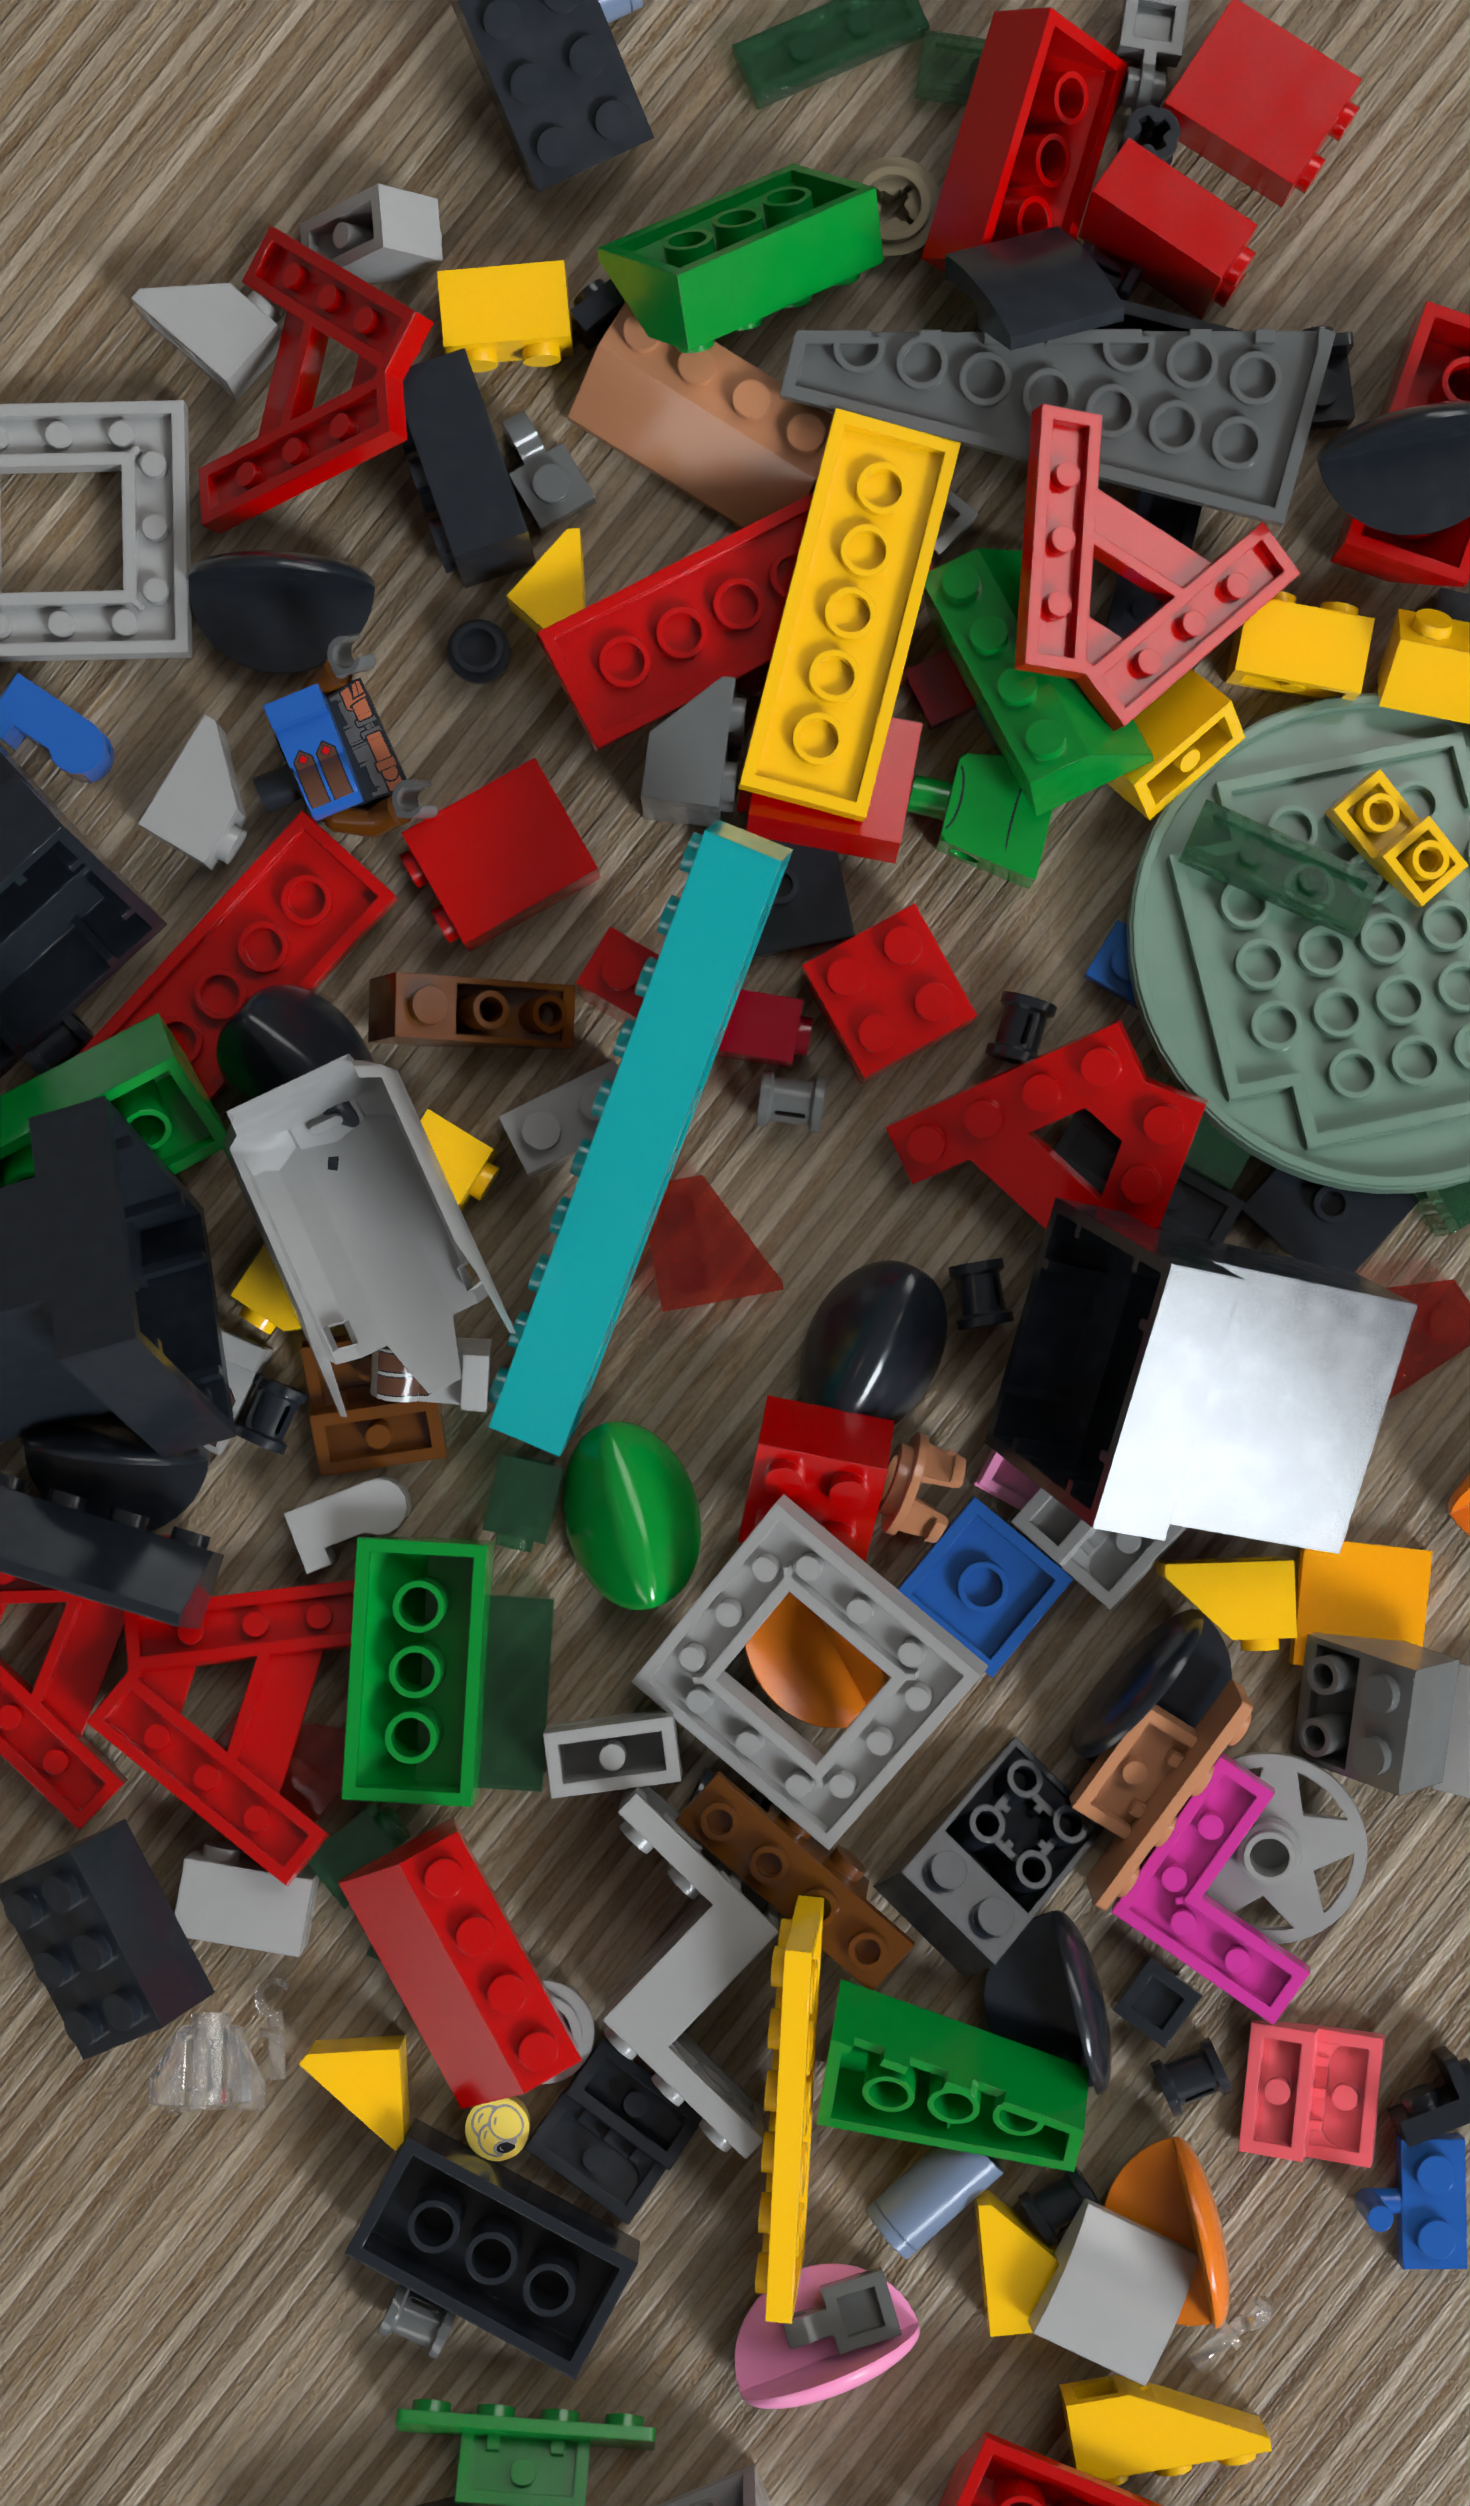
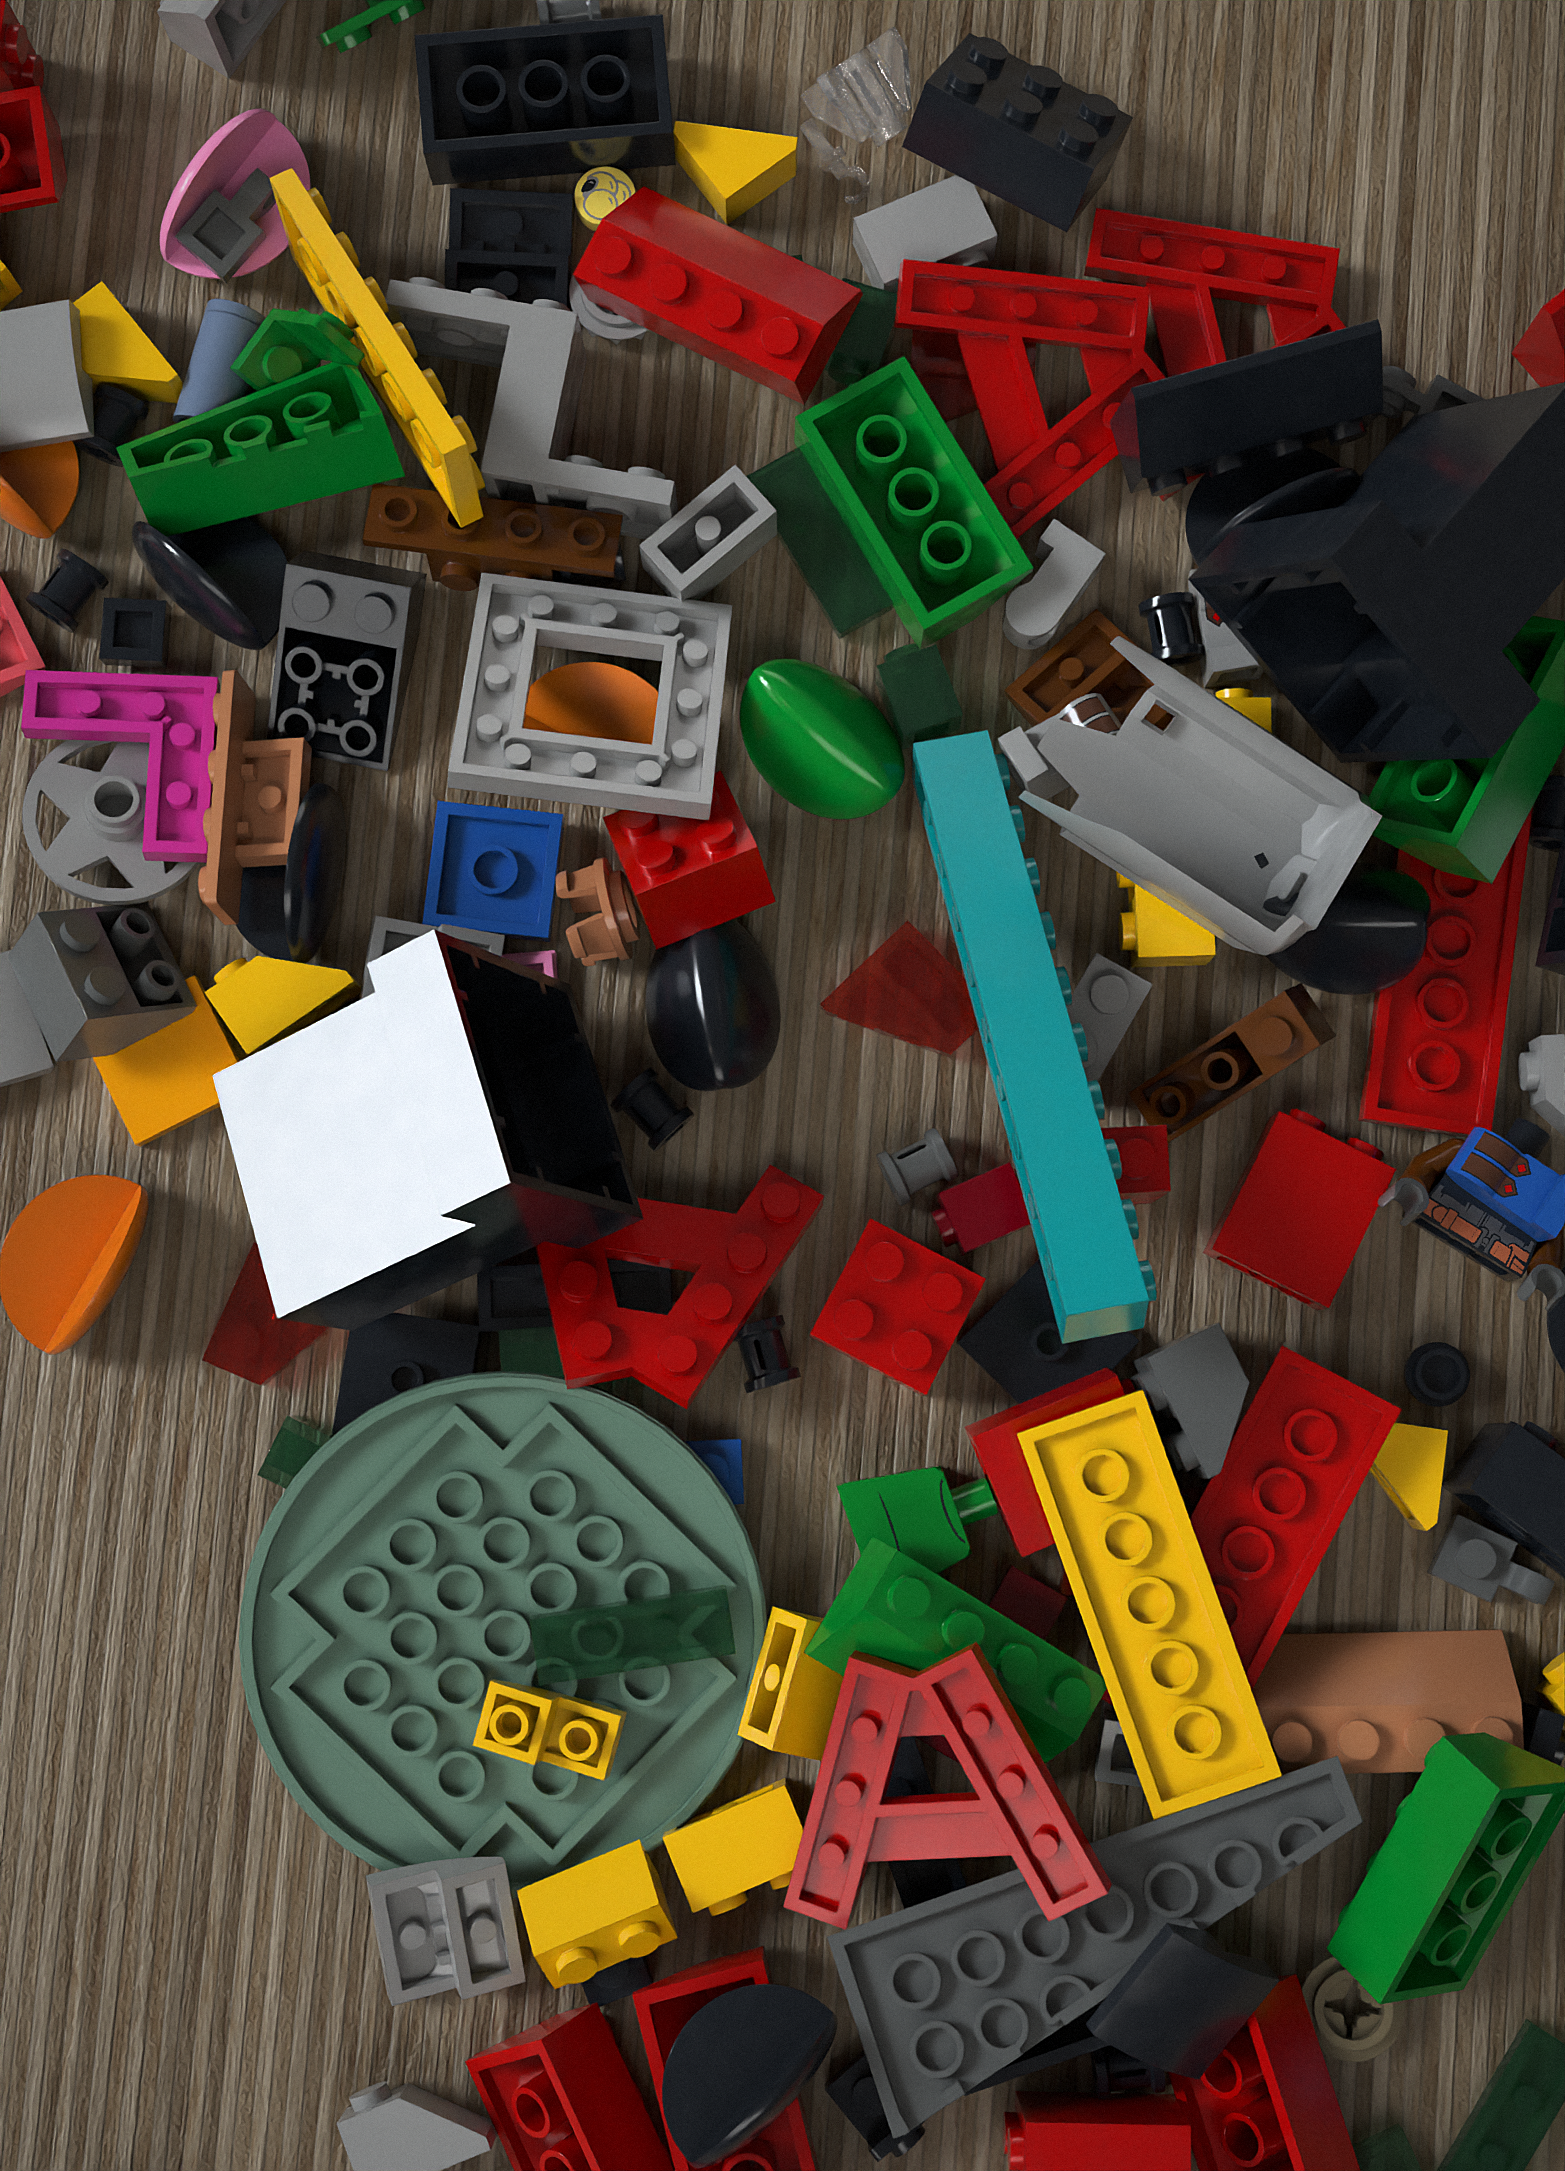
camera: 150 degrees right, 5 degrees down
none -> green bracket [230,308,365,391]

